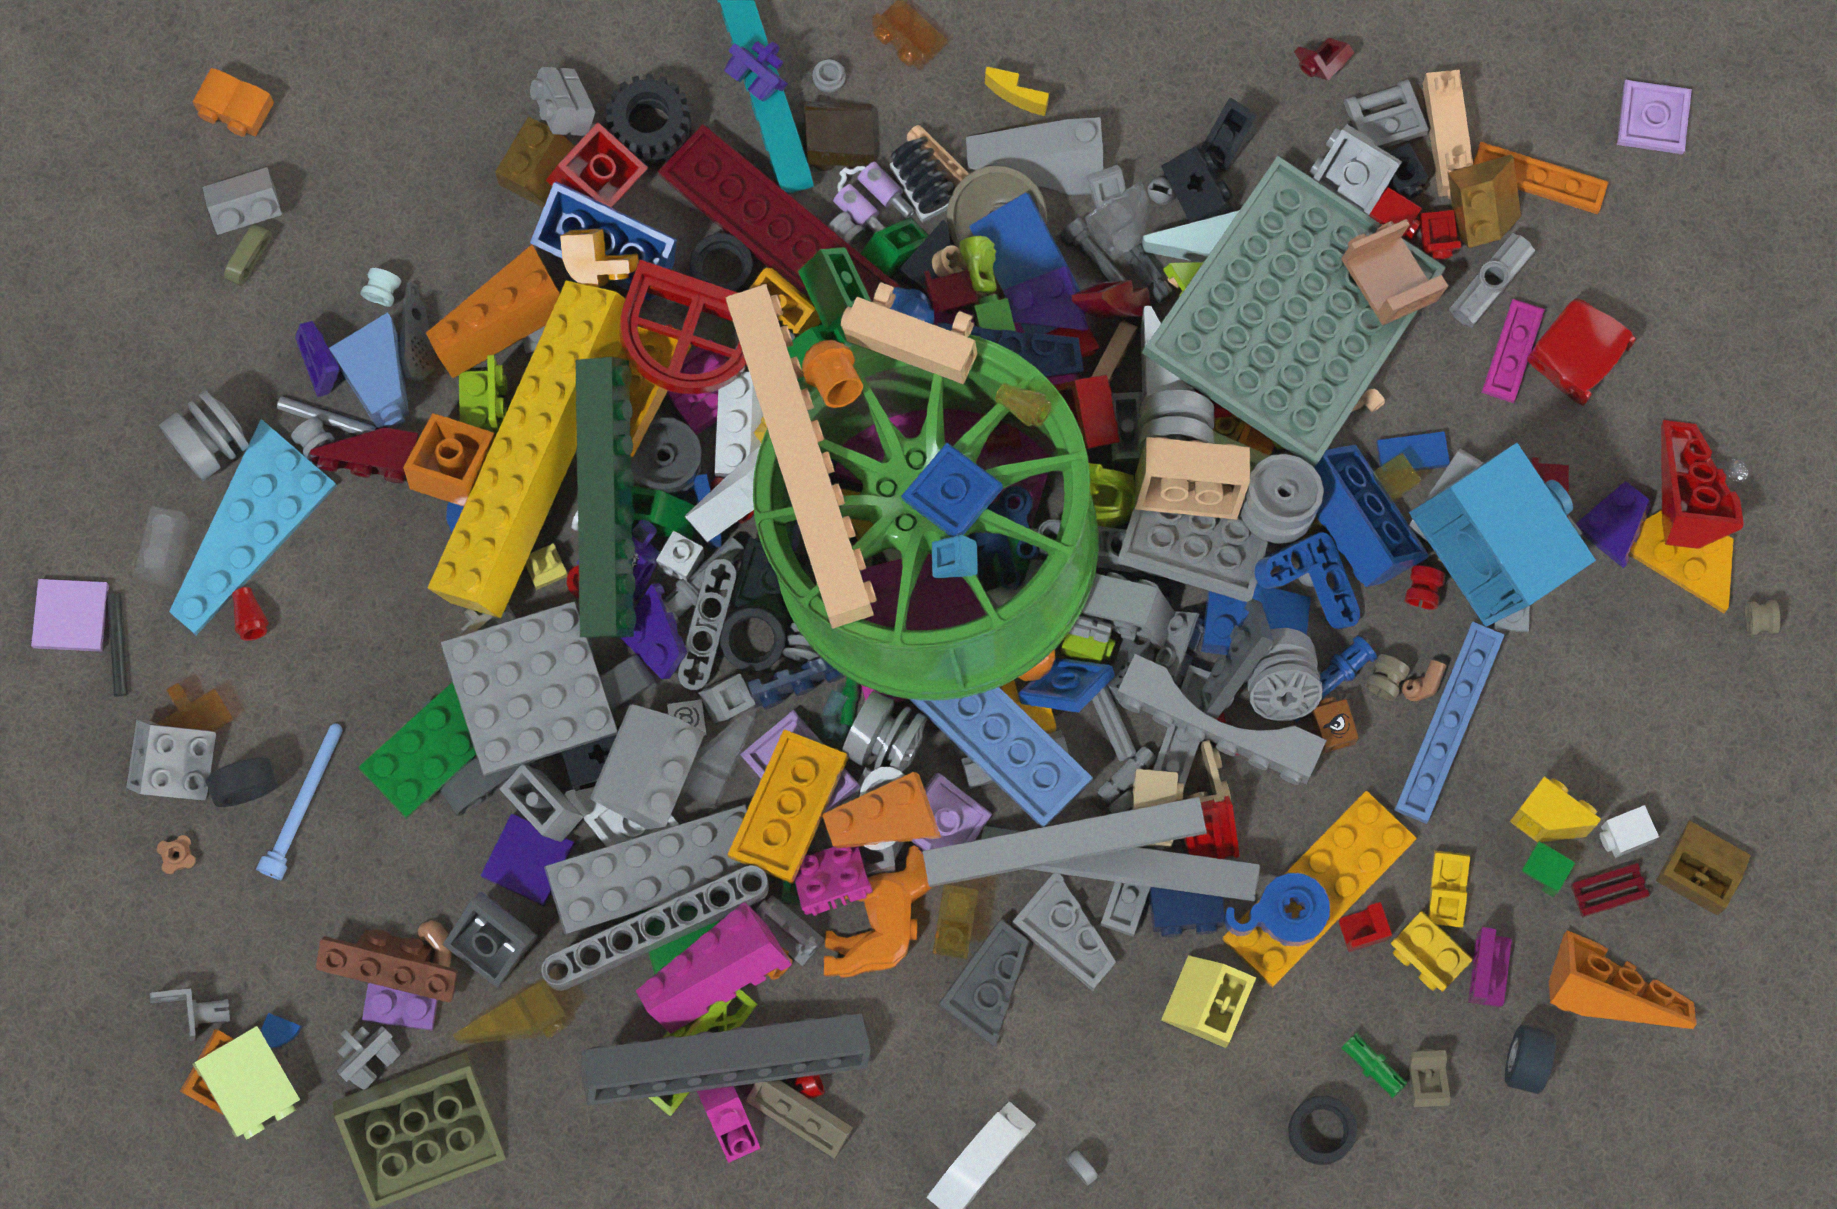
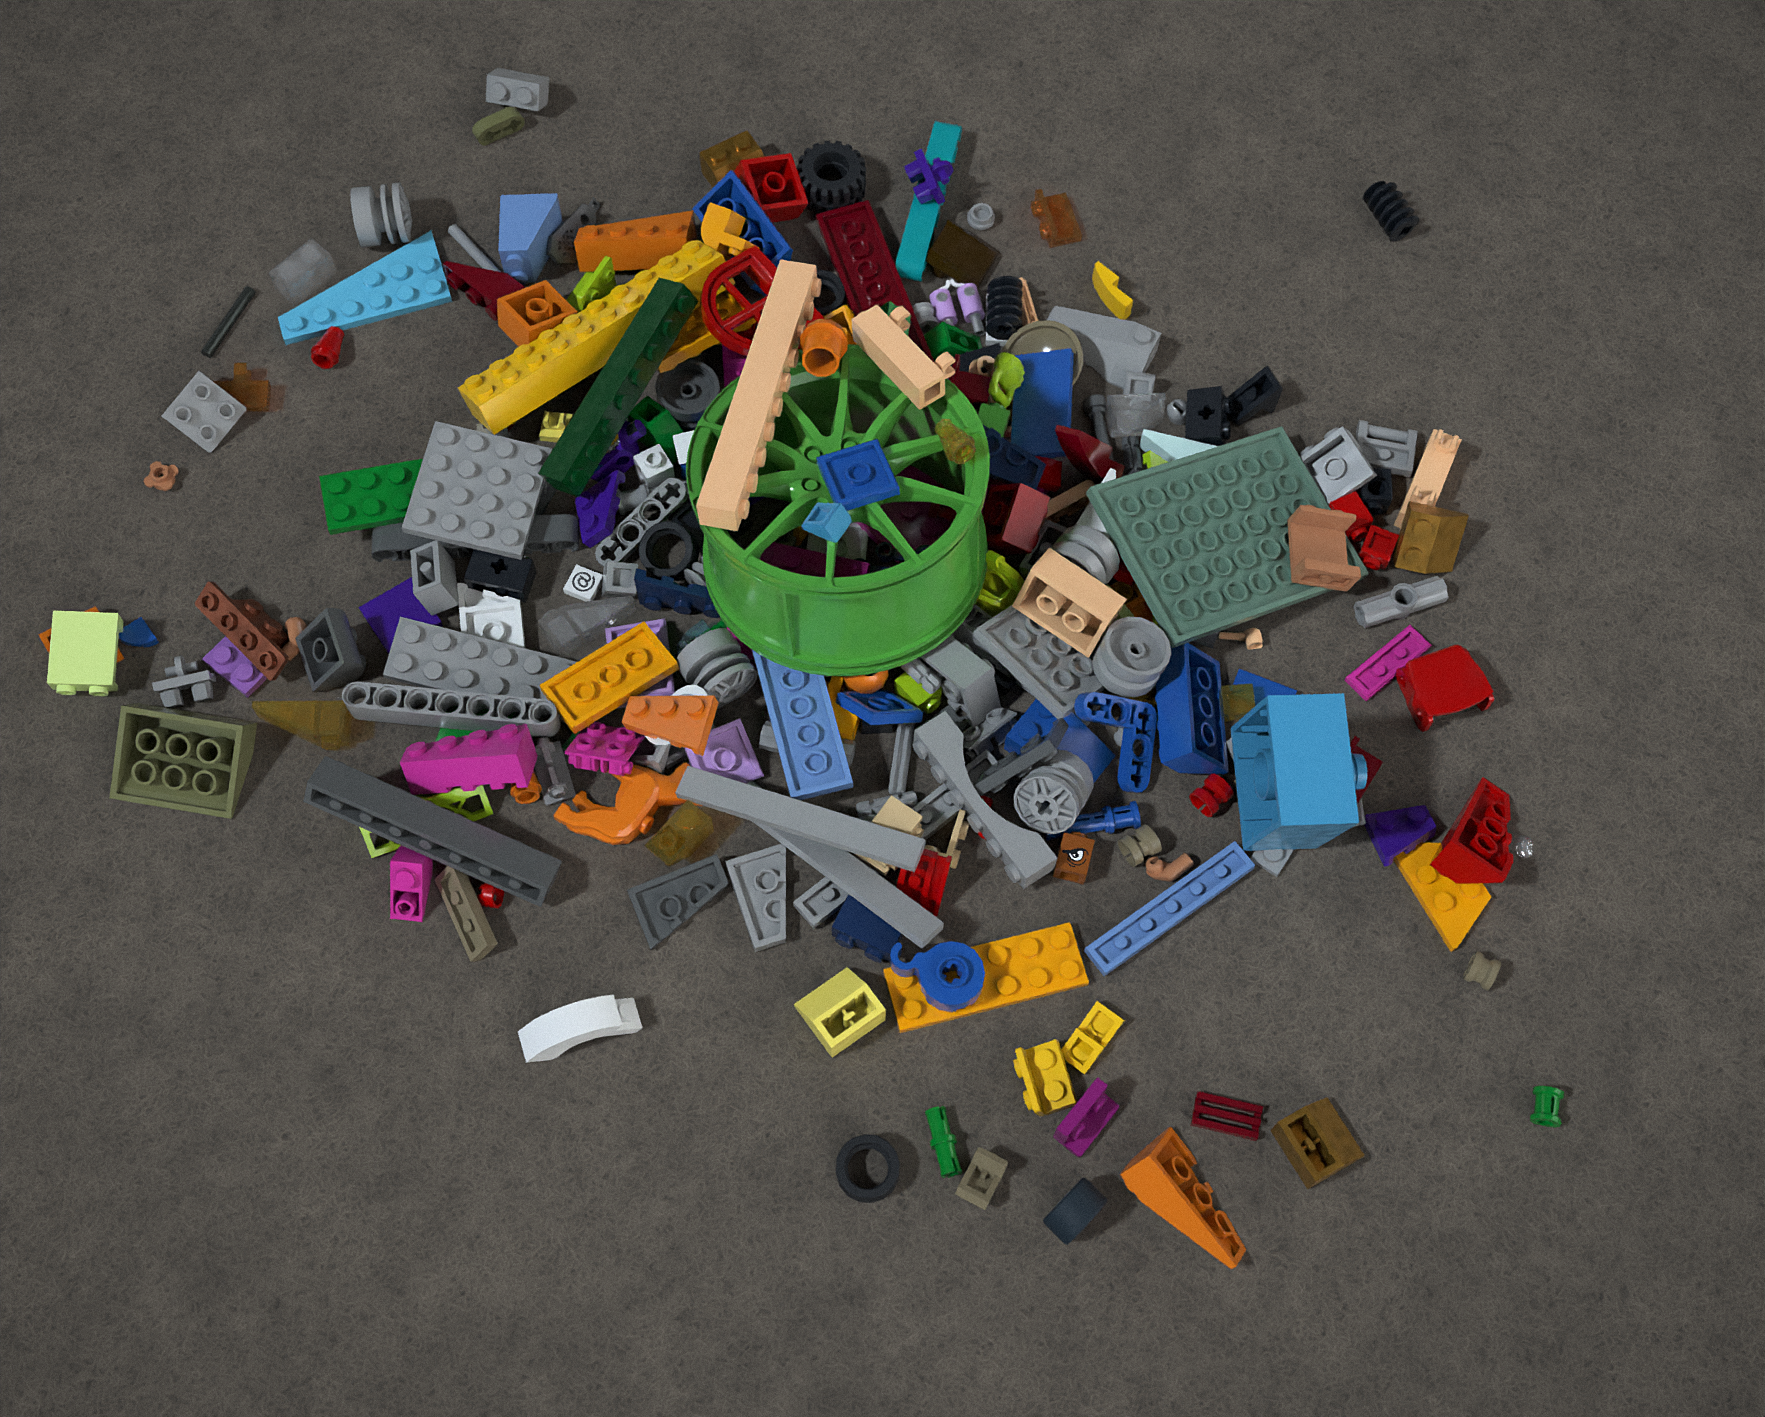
camera: 30 degrees right, 10 degrees down
lavender tile [31,579,109,652] -> none
light grey bracket [150,988,230,1041] -> none
orange brick [193,68,274,137] -> none
black tyre [206,757,278,807] -> none
light blue piece [256,723,343,881] -> none
light grey wheel [291,417,335,459] -> none
dark purple wing [295,321,340,398] -> none
light aqua wheel [360,268,401,307] -> none
light grey brick [530,67,595,136] -> none
light grey slope [590,704,705,829] -> none
dark purple wing [1003,266,1089,331] -> none
light grey tile [1065,1150,1098,1186] -> none
dark red bracket [1294,37,1354,80] -> none
red panel [1338,902,1392,952] -> none
orange tile [1473,142,1608,215] -> none
yellow slope [1509,776,1601,843] -> none
green panel [1522,841,1575,897] -> none
white brick [1600,805,1659,858] -> none
lavender tile [1617,80,1692,154] -> none

